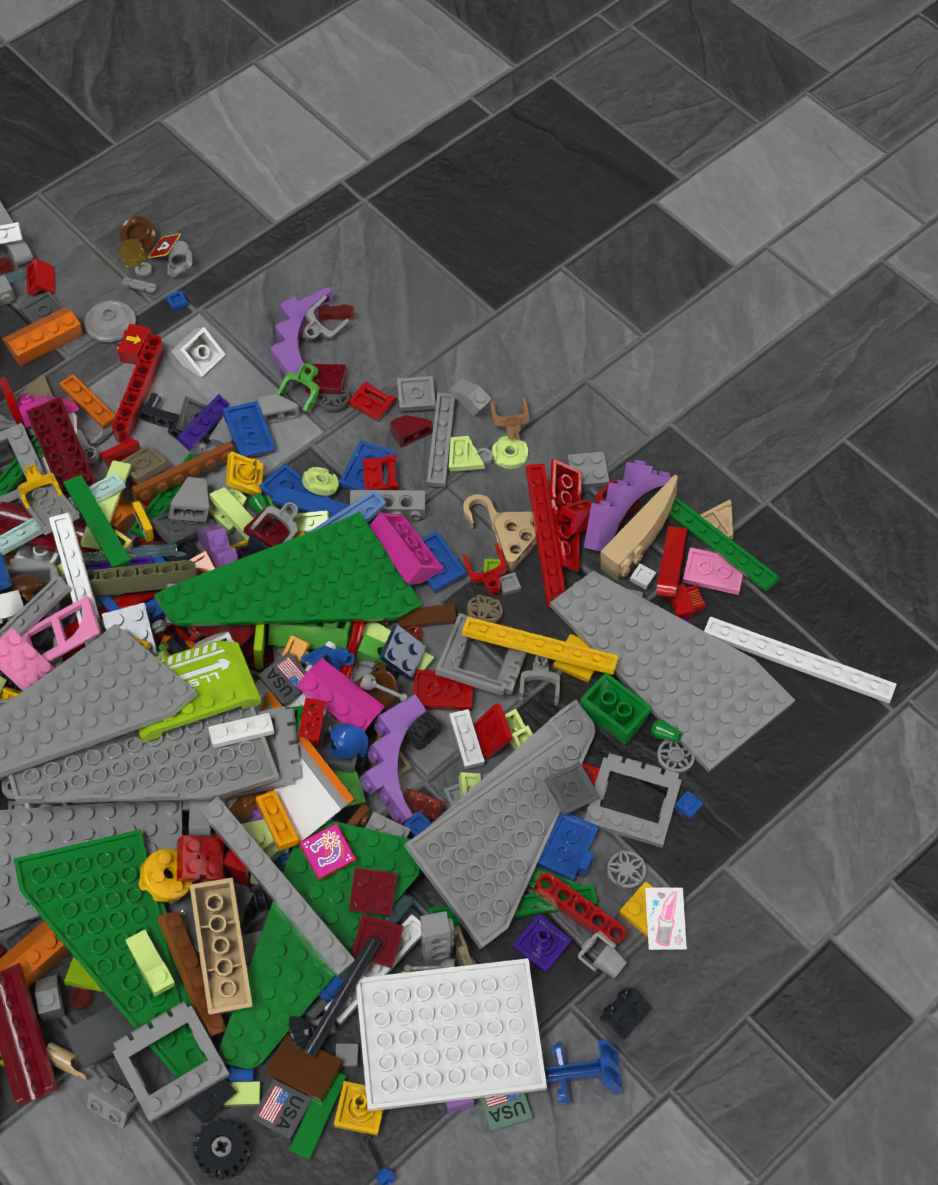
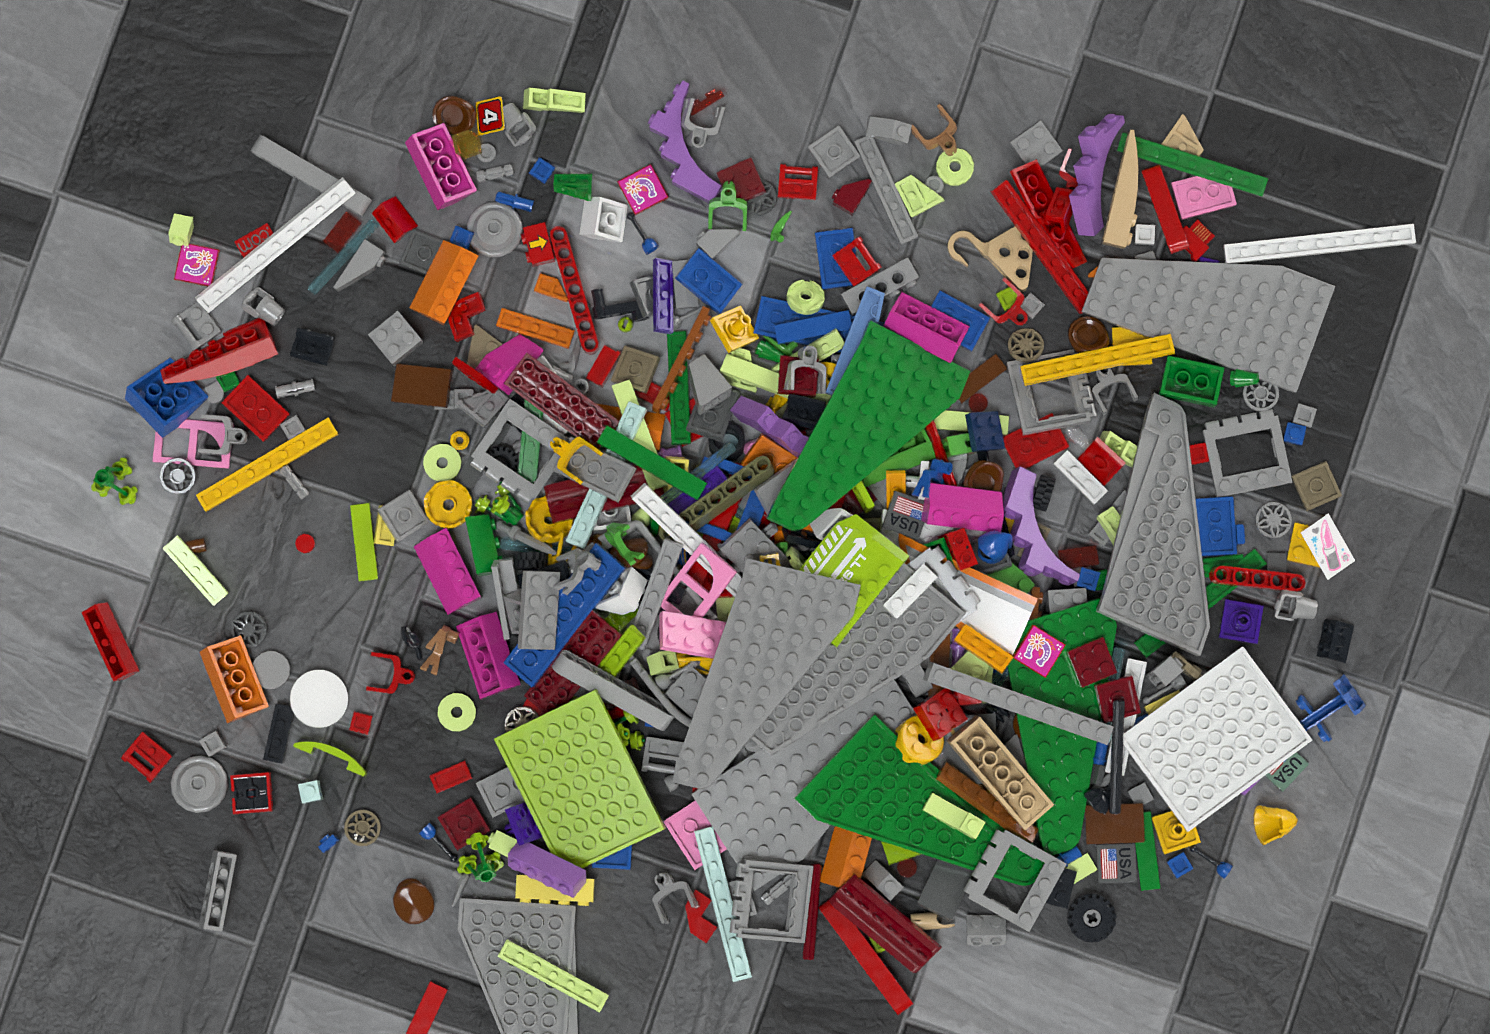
camera: 25 degrees left, 25 degrees up
yellow tile [132,501,154,542] -> none
light grey hinge [360,672,407,701] -> none
dark grey plate [544,762,600,816] -> none
none -> dark pink slope [405,123,477,210]
none -> red plate [448,292,486,342]
none -> blue tile [449,226,474,250]
none -> blue axle [495,192,534,212]
none -> yellowish green slope [523,88,585,113]
none -> orange tile [534,273,568,303]
none -> green wing [553,174,592,201]
none -> bright green piece [604,522,645,566]
none -> tile [617,164,669,216]
none -> lime hinge [618,317,633,333]
none -> hinge [626,212,659,255]
none -> bright green bar [770,211,792,243]
none -> clear cone [1063,425,1091,451]
none -> reddish brown piece [1068,316,1109,354]
none -> blue plate [1167,852,1193,879]
none -> yellow helmet [1253,805,1298,845]
none -> dark tan tile [1291,461,1342,512]
none -> light grey plate [1292,403,1317,428]

